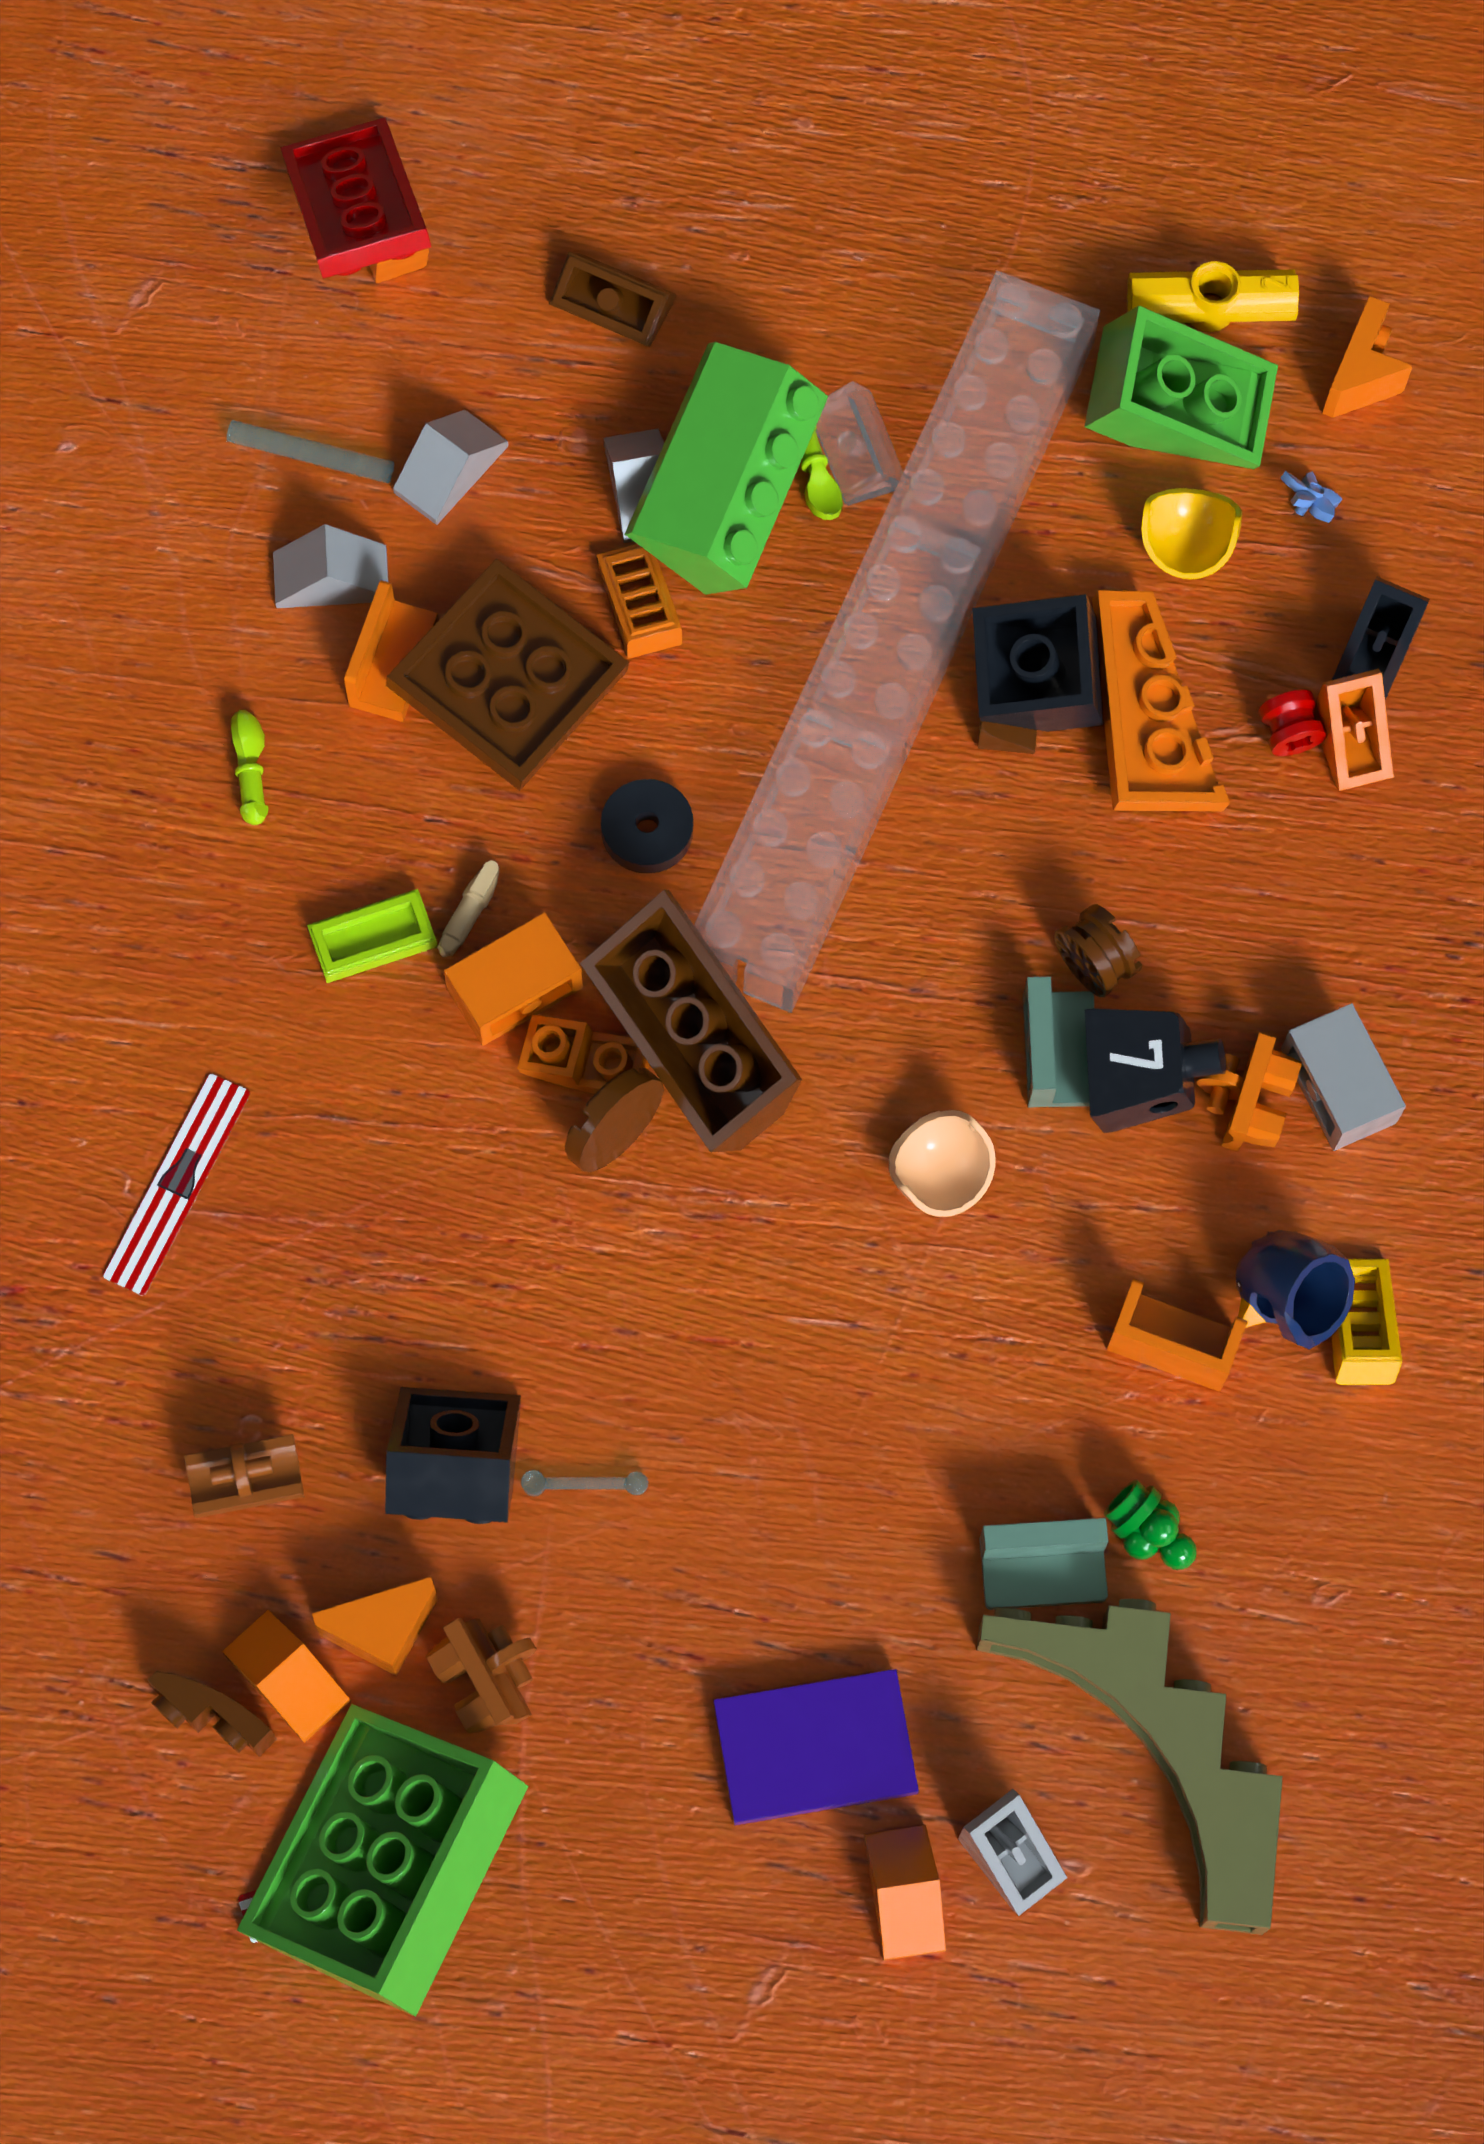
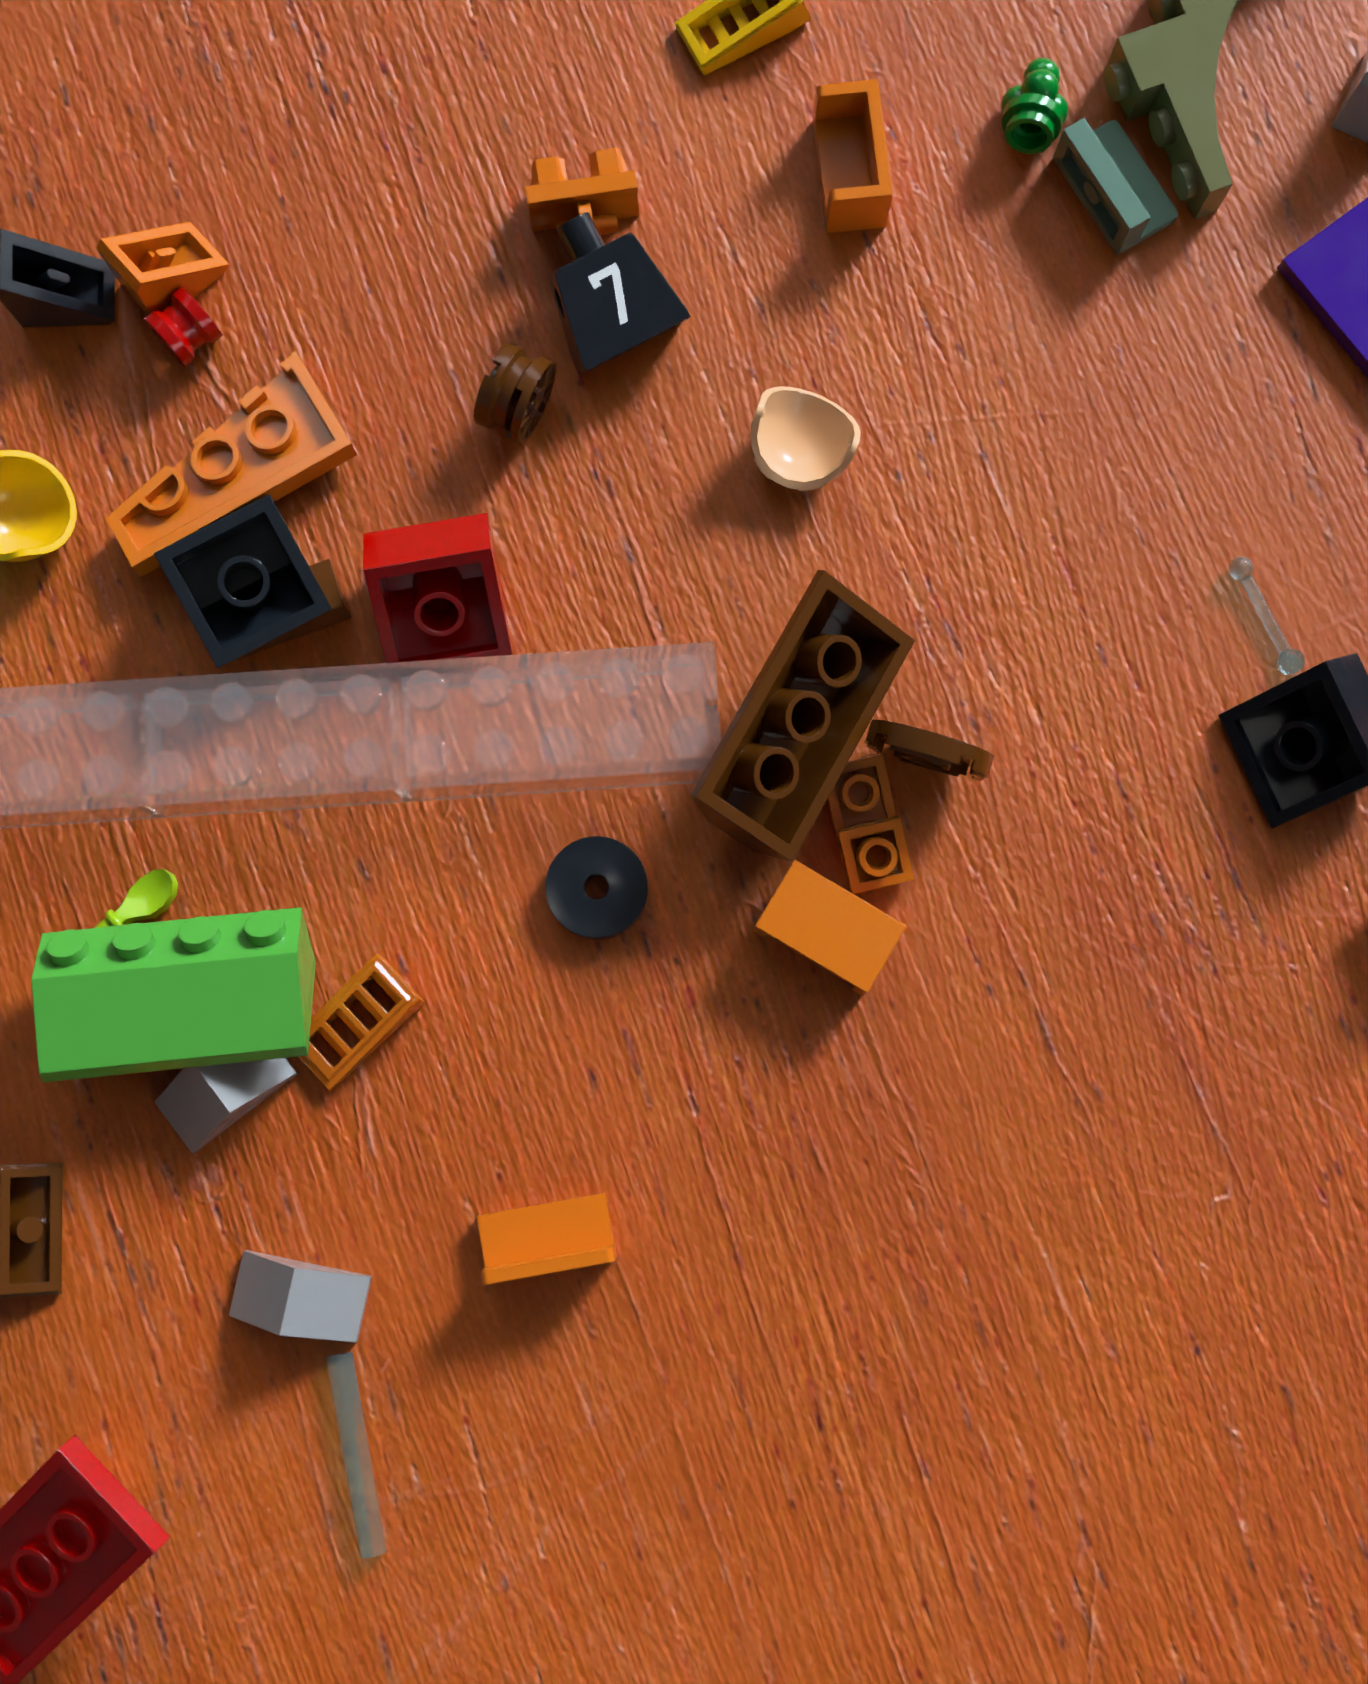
camera: 115 degrees left, 10 degrees up
sticker [103,1074,250,1295] -> none
lime piece [231,710,268,825] -> none
light grey slope [273,524,389,609] -> none
lime tile [307,889,437,983] -> none
reddish brown plate [386,559,629,791] -> none
tan piece [437,860,499,957] -> none
clear slope [816,381,908,506] -> none
sand green panel [1023,977,1095,1107] -> none
dark blue piece [1236,1230,1355,1349] -> none
light grey panel [1281,1003,1406,1151] -> none
none -> red slope [363,513,513,678]

